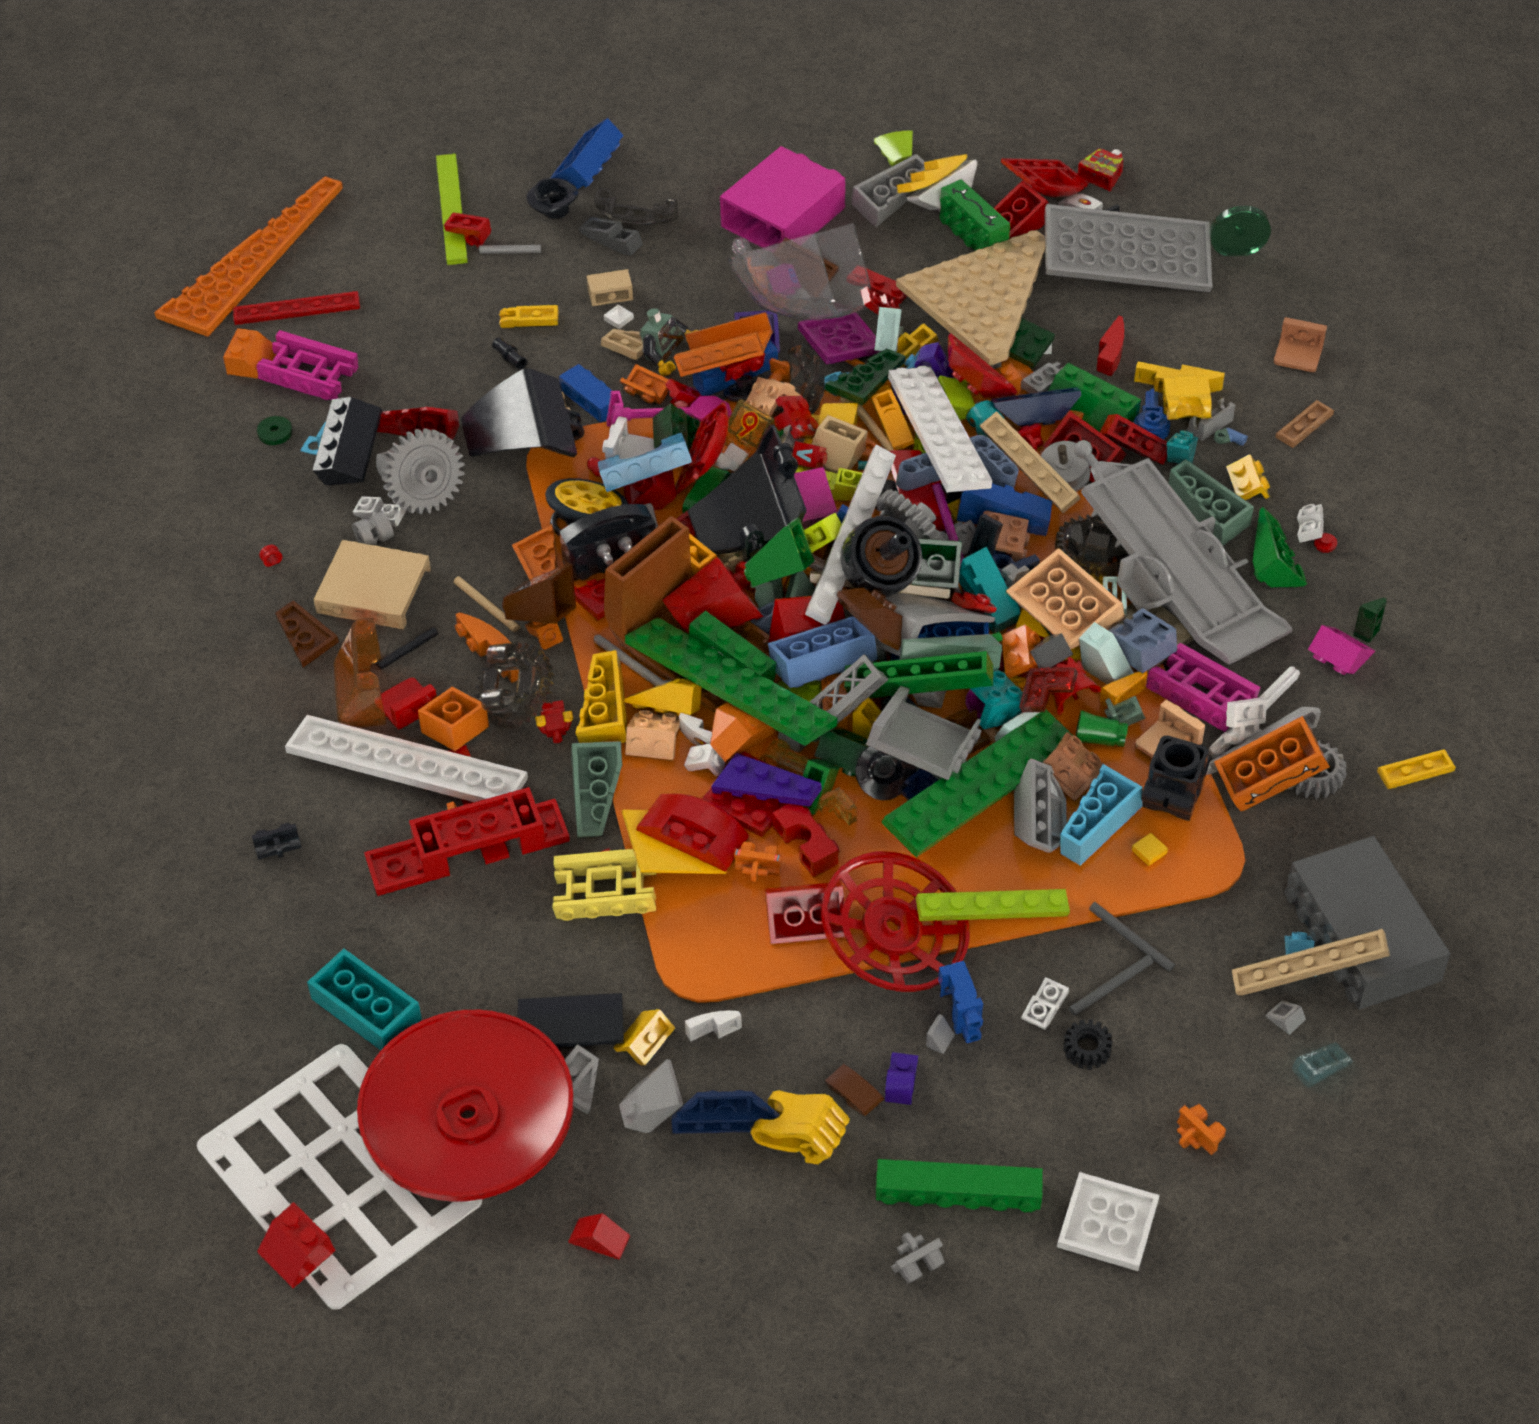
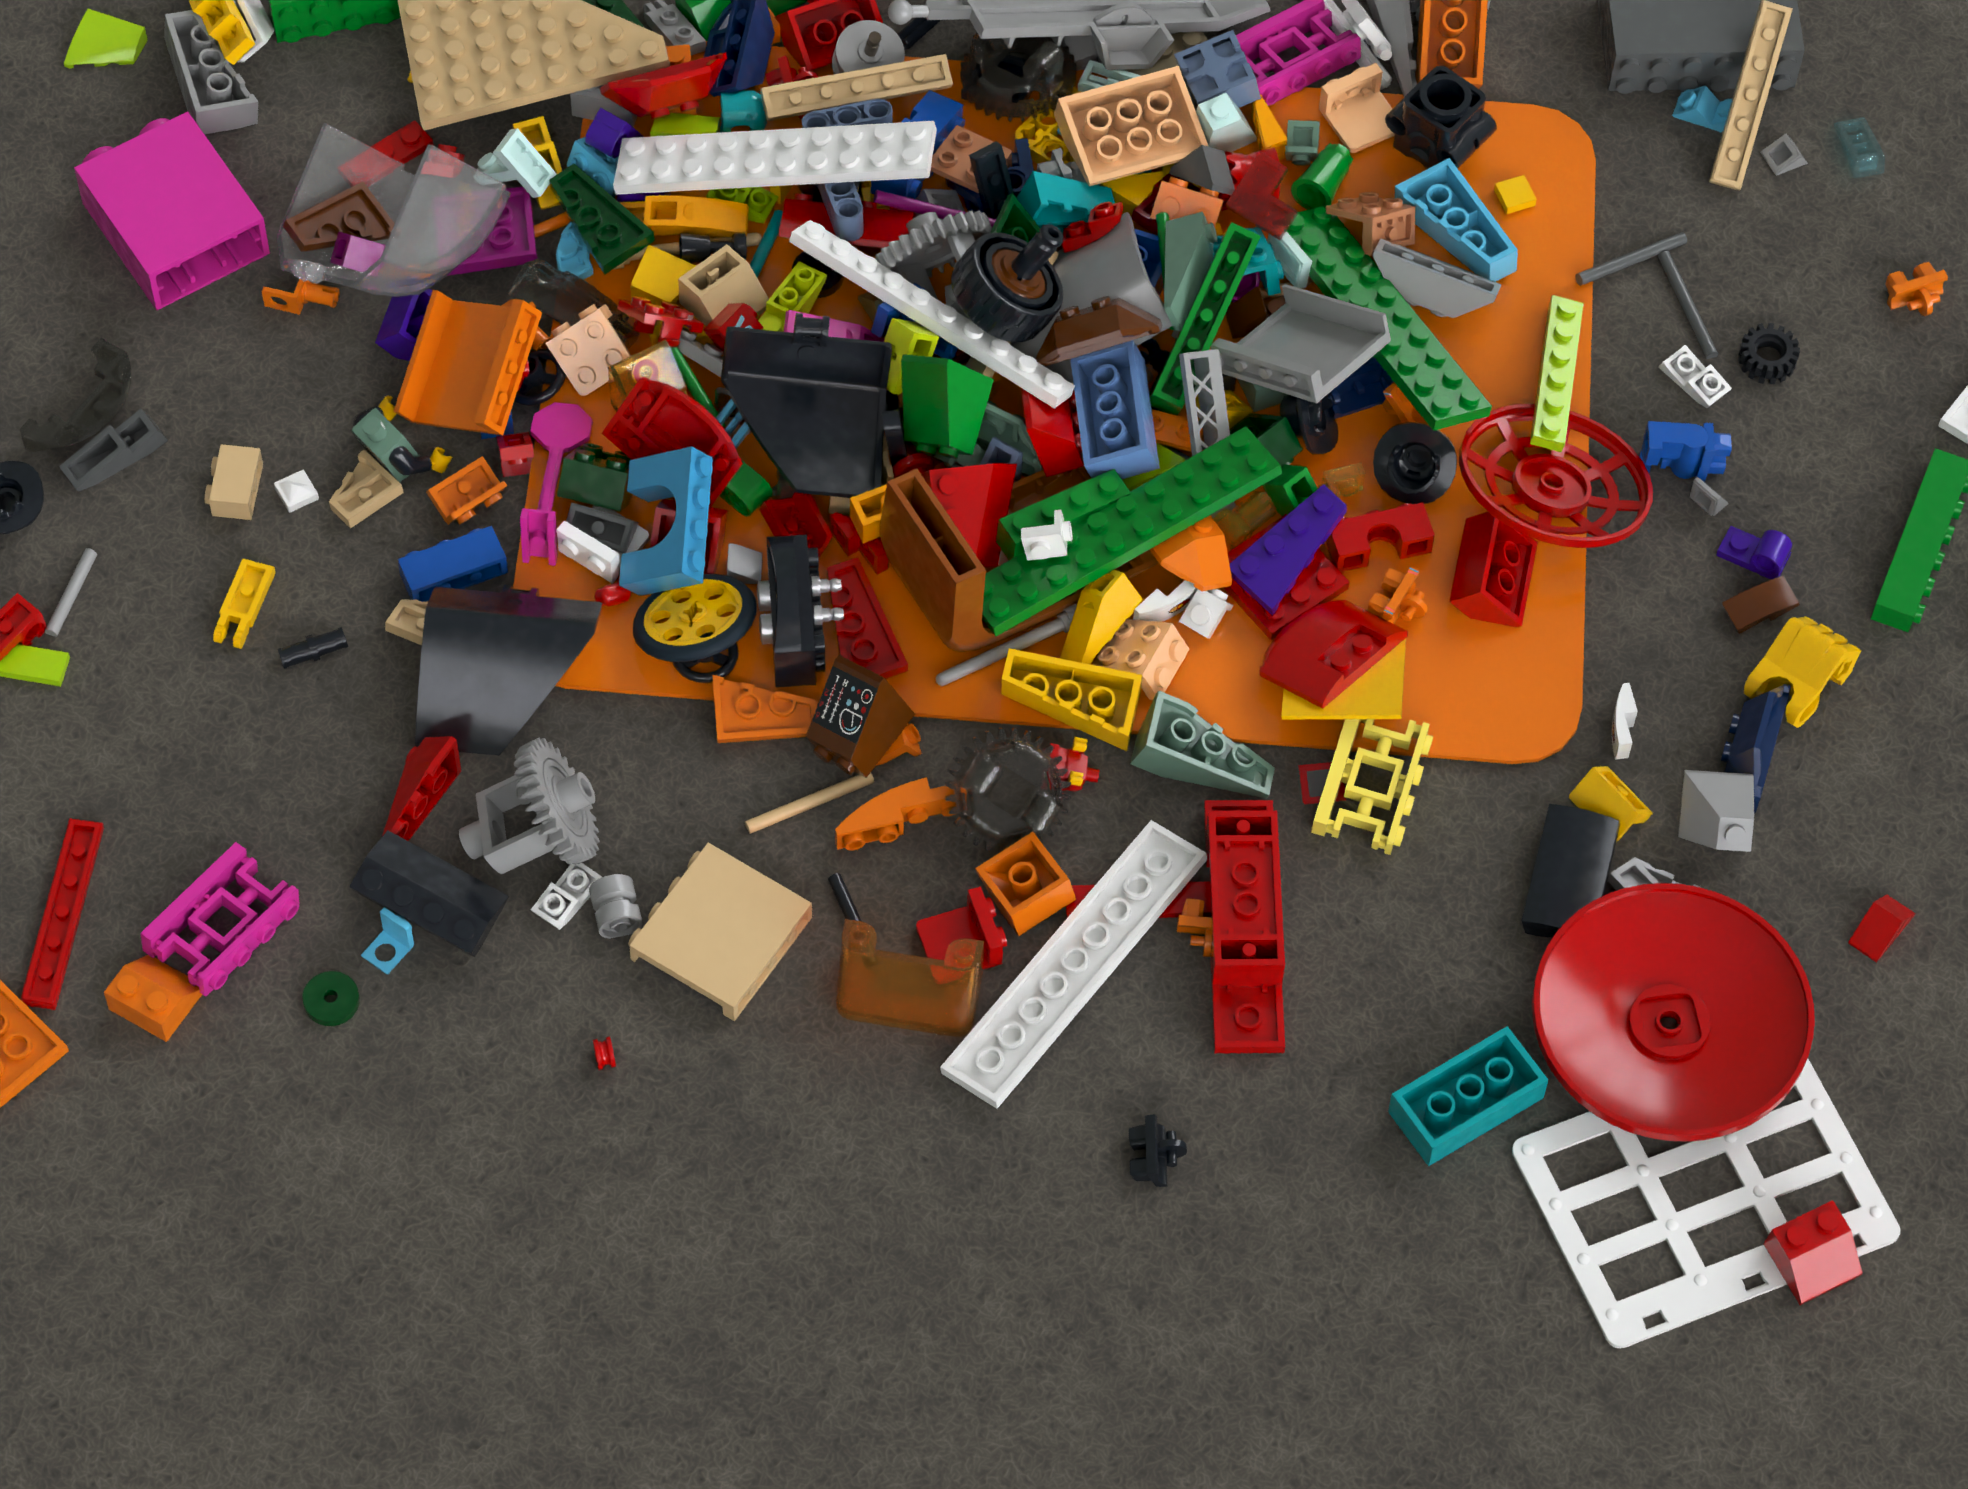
camera: 75 degrees left, 10 degrees up
reddish brown wing [275,600,339,668] -> none
none -> dark grey slope [566,502,639,553]
none -> black piece [679,232,747,263]
none -> white bracket [1021,510,1073,560]
none -> black hat [1373,422,1457,504]

